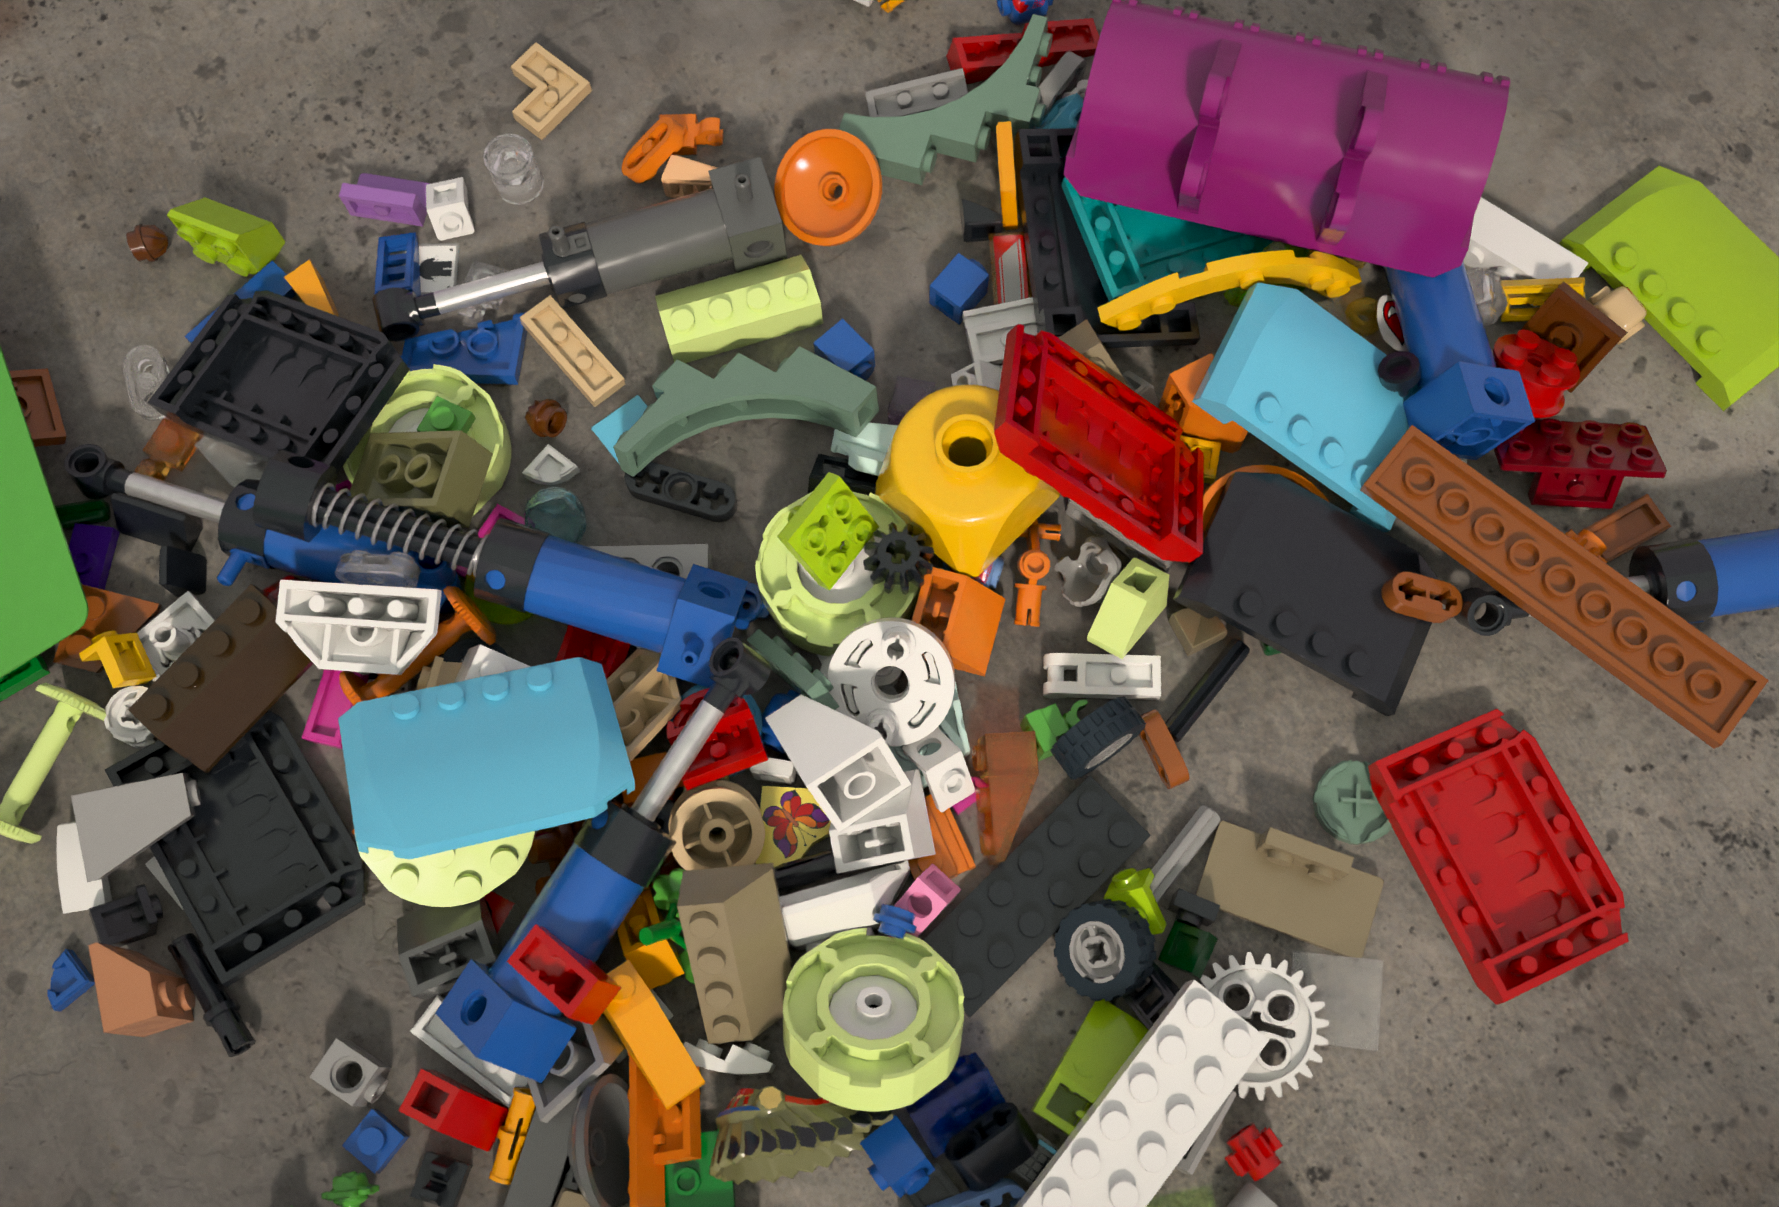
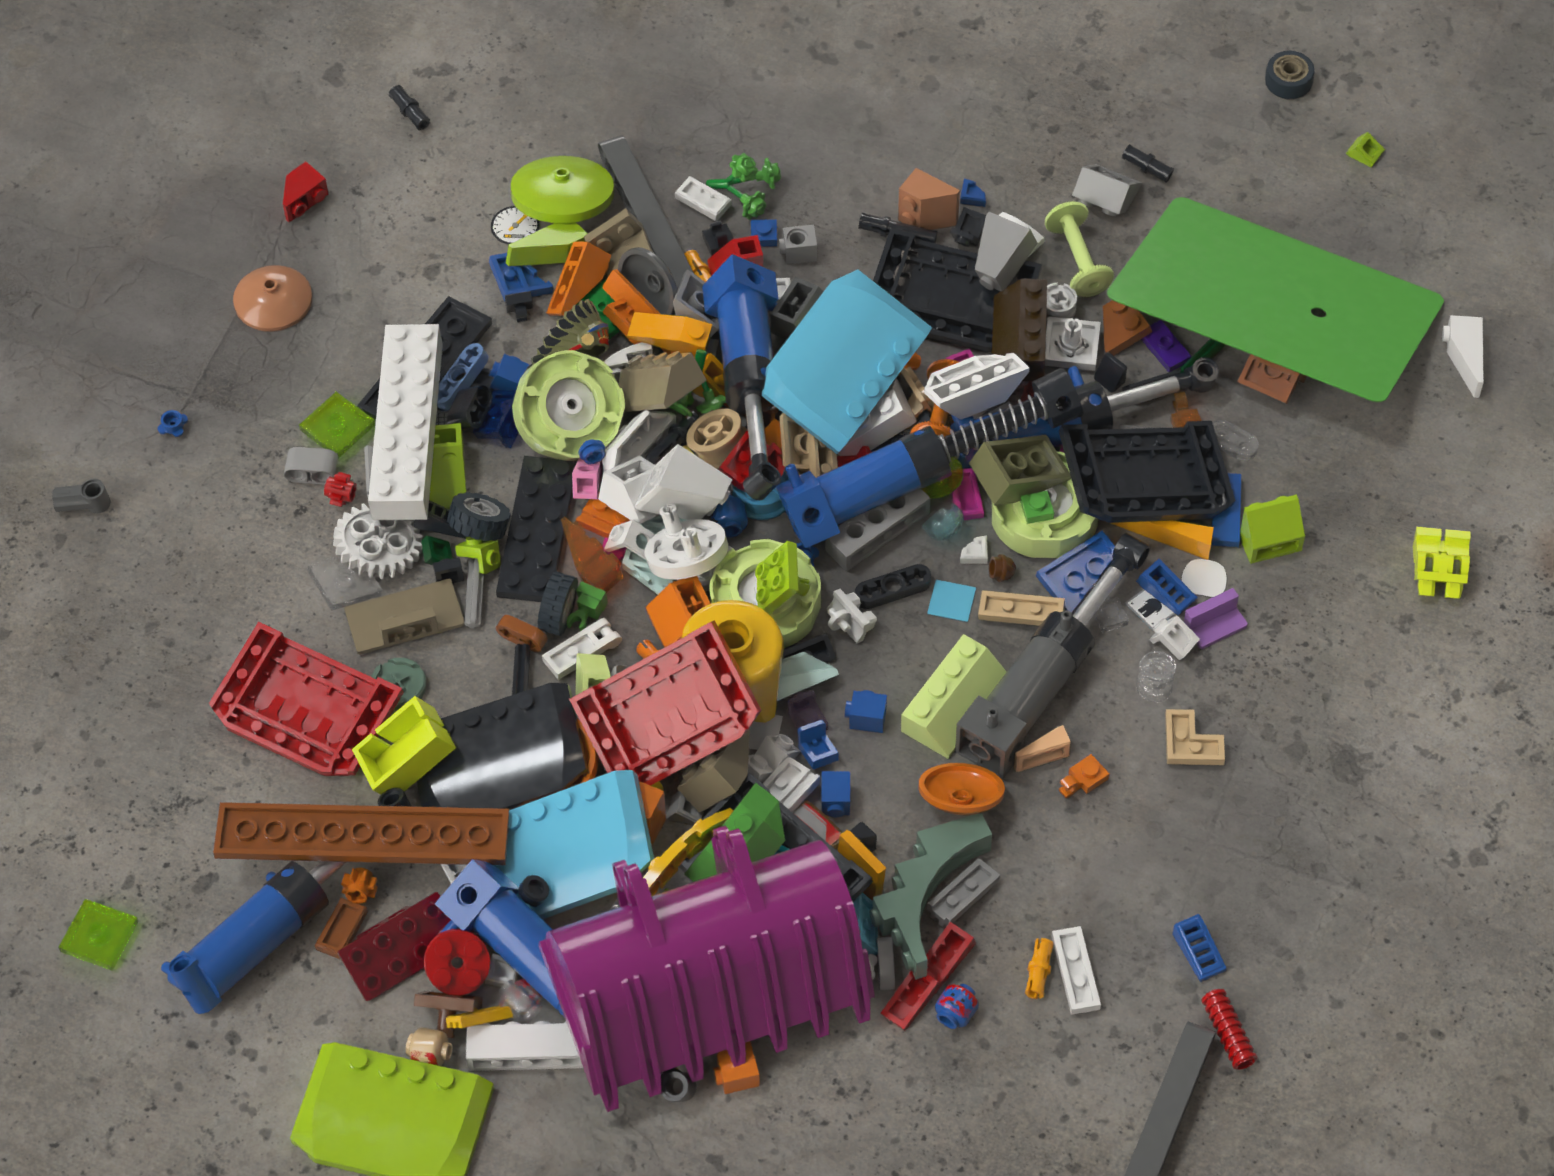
camera: 140 degrees right, 15 degrees down
yellow bracket [79,631,157,688] -> none
reddish brown plate [126,224,168,262] -> none
clear plate [335,550,421,588] -> none
red arch [507,924,622,1025] -> none
sand green arch [613,346,879,477] -> none
orange plate [622,116,684,184] -> none
sand green plate [747,629,840,710] -> none
black gear [863,522,934,595] -> none
dark orange beam [1381,572,1463,623] -> none
none -> neon yellow piece [352,696,456,795]
none -> bright green wedge [684,783,785,882]
none -> blue bracket [798,720,839,770]
none -> white hips [827,589,877,644]
none -> white sticker [1182,559,1227,597]
none -> neon yellow hips [1413,527,1471,599]

